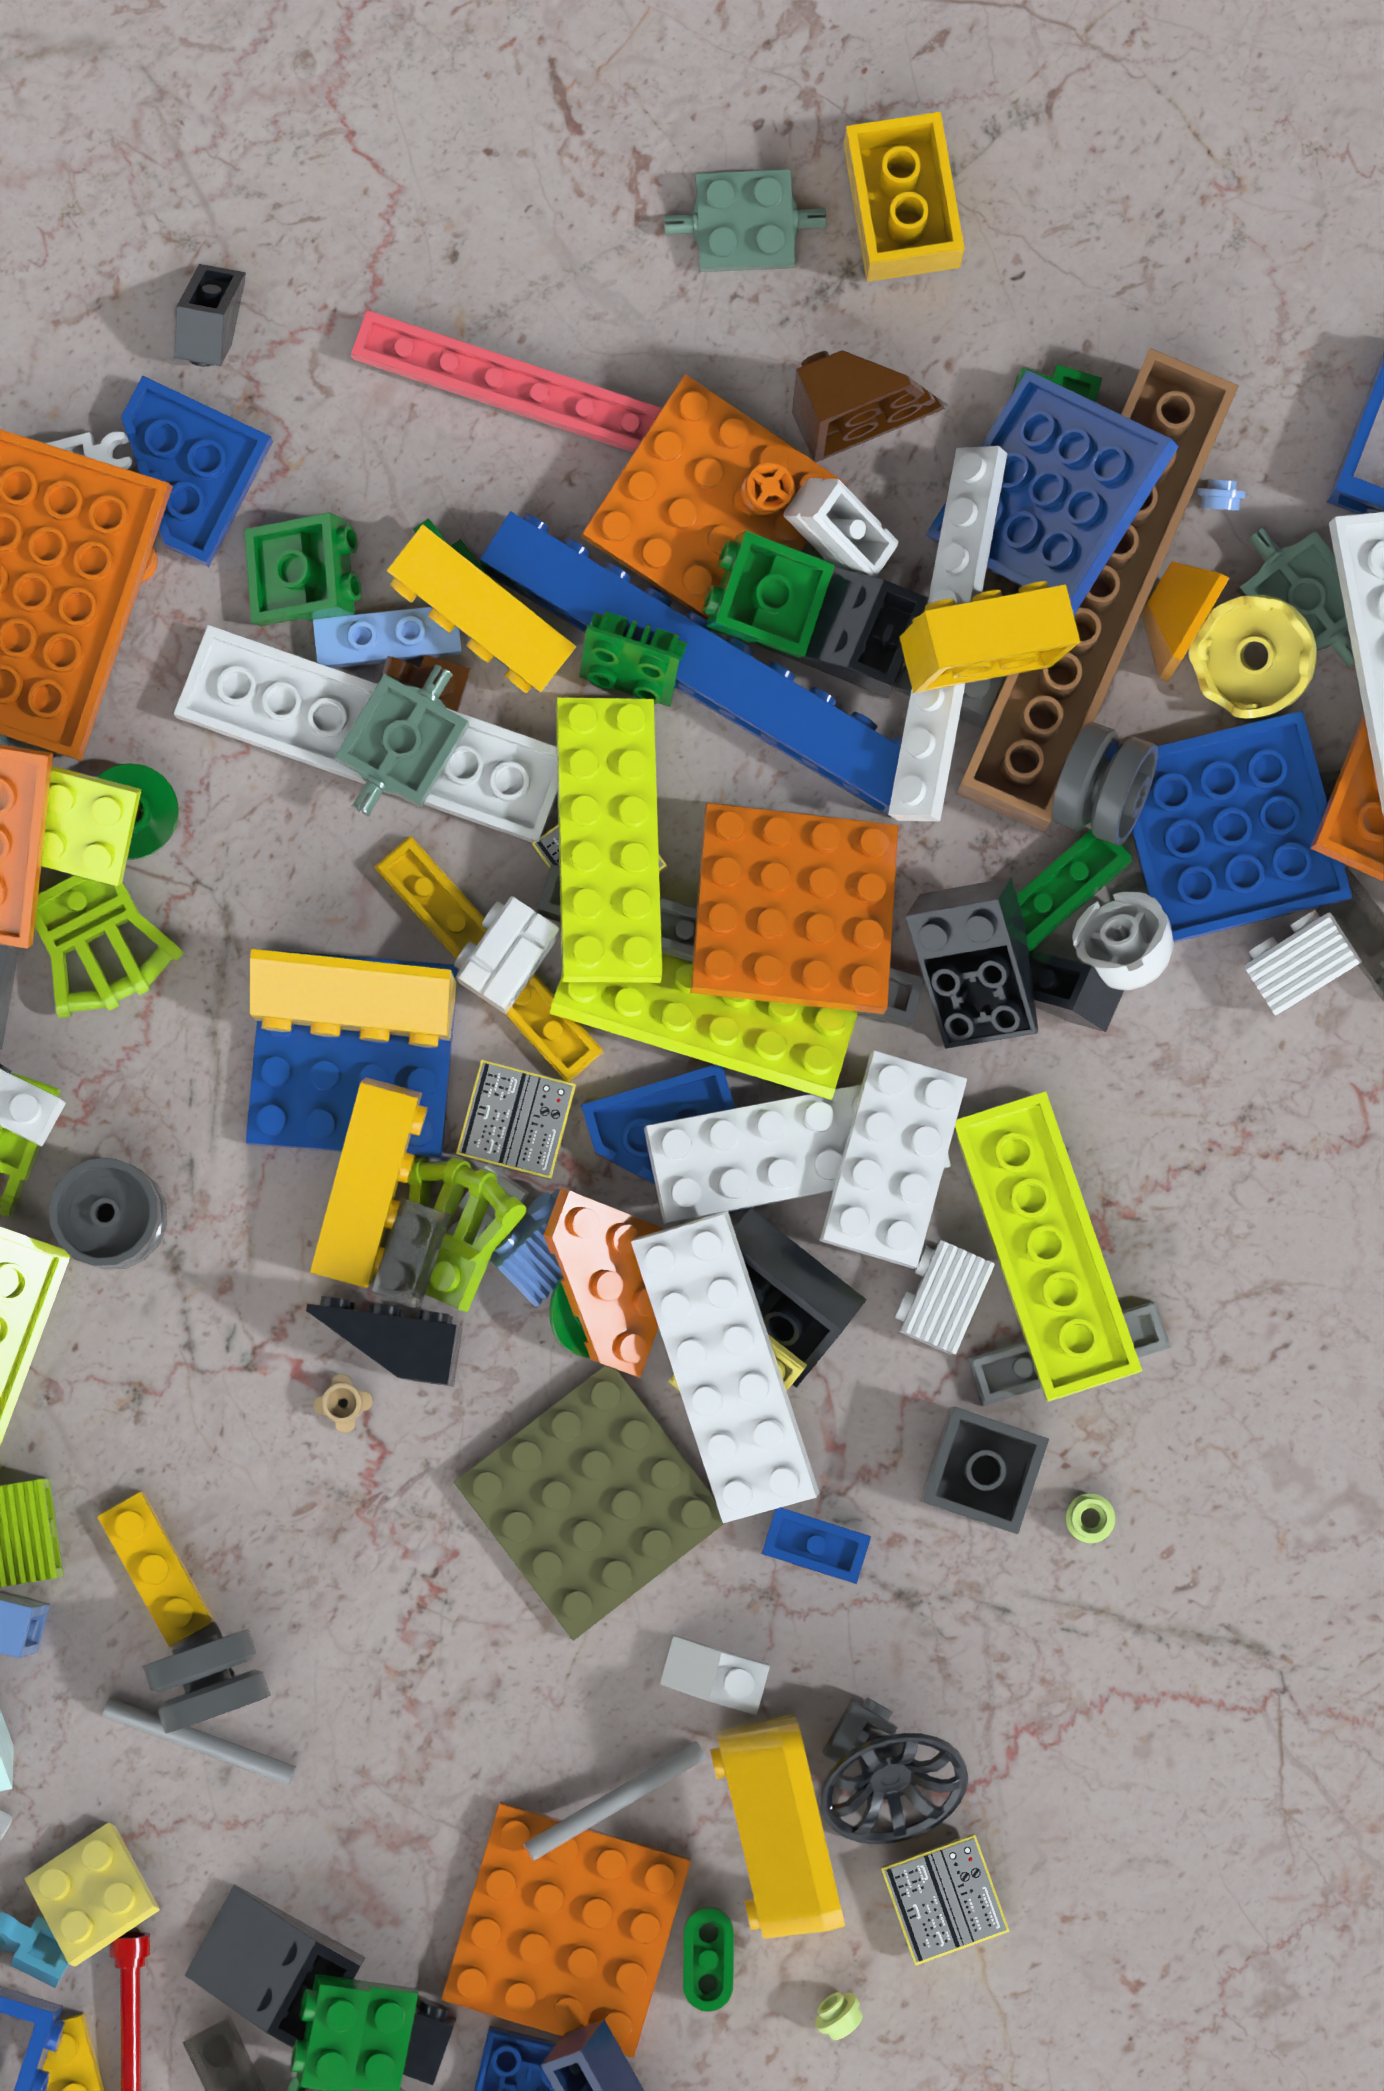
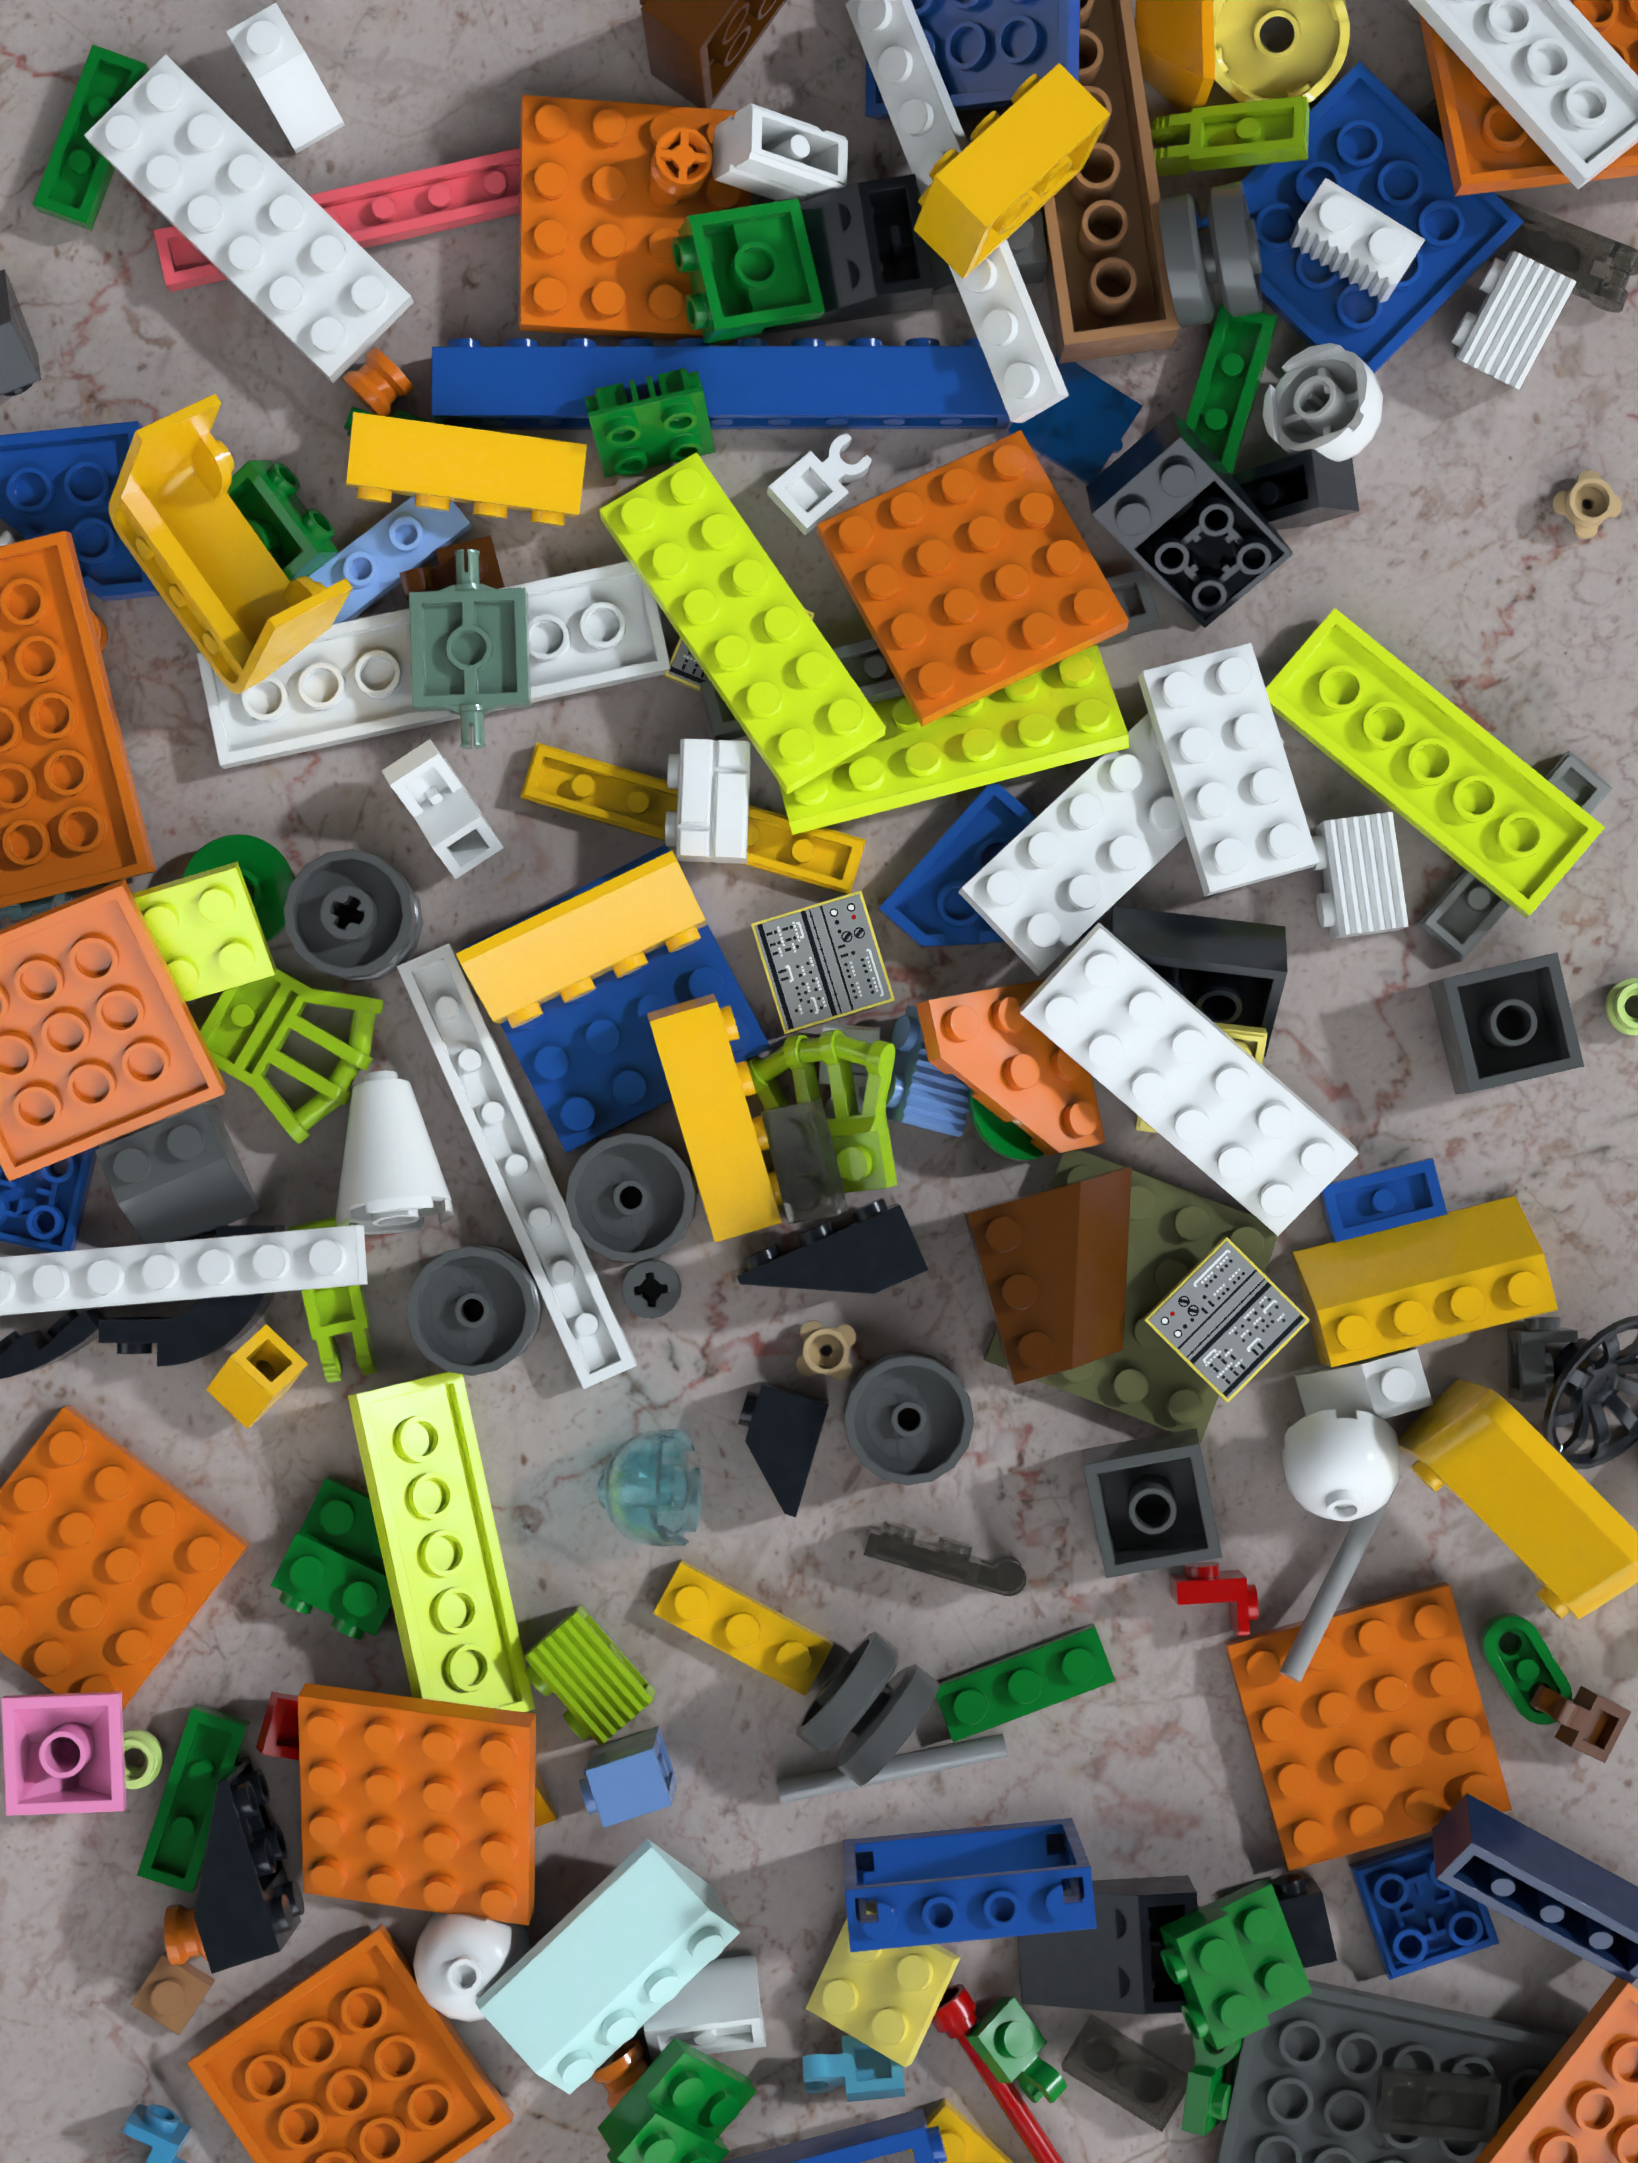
camera: 30 degrees left, 5 degrees up
none -> green plate [33,44,150,231]
none -> white plate [84,54,414,383]
none -> yellow windscreen [108,394,353,694]
none -> white slope [226,3,345,154]
none -> dark grey wheel [284,849,423,983]
none -> white cone [336,1070,454,1235]
none -> orange wheel [341,346,415,416]
none -> white brick [381,739,504,879]
none -> white plate [397,943,638,1389]
none -> dark grey wheel [565,1133,698,1262]
none -> clear light blue cylinder [598,1429,702,1547]
none -> dark grey wheel [622,1259,682,1319]
none -> black slope [738,1381,829,1517]
none -> white plate [767,433,872,535]
none -> blue window [843,1818,1097,1952]
none -> dark grey wheel [844,1350,974,1486]
none -> clear smoke plate [863,1521,1026,1596]
none -> green plate [936,1623,1116,1743]
none -> reddish brown wedge [963,1166,1132,1385]
none -> green plate [966,1996,1067,2103]
none -> clear blue piece [1008,356,1143,485]
none -> dark grey brick [1083,1428,1222,1578]
none -> light grey tile [1143,1237,1310,1403]
none -> lime hinge [1149,96,1310,177]
none -> red bracket [1170,1562,1259,1636]
none -> white cylinder [1282,1409,1400,1521]
none -> white brick [1290,178,1425,303]
none -> yellow slope [1291,1195,1558,1368]
none -> reddish brown plate [1530,1684,1631,1763]
none -> tan plate [1552,470,1622,539]

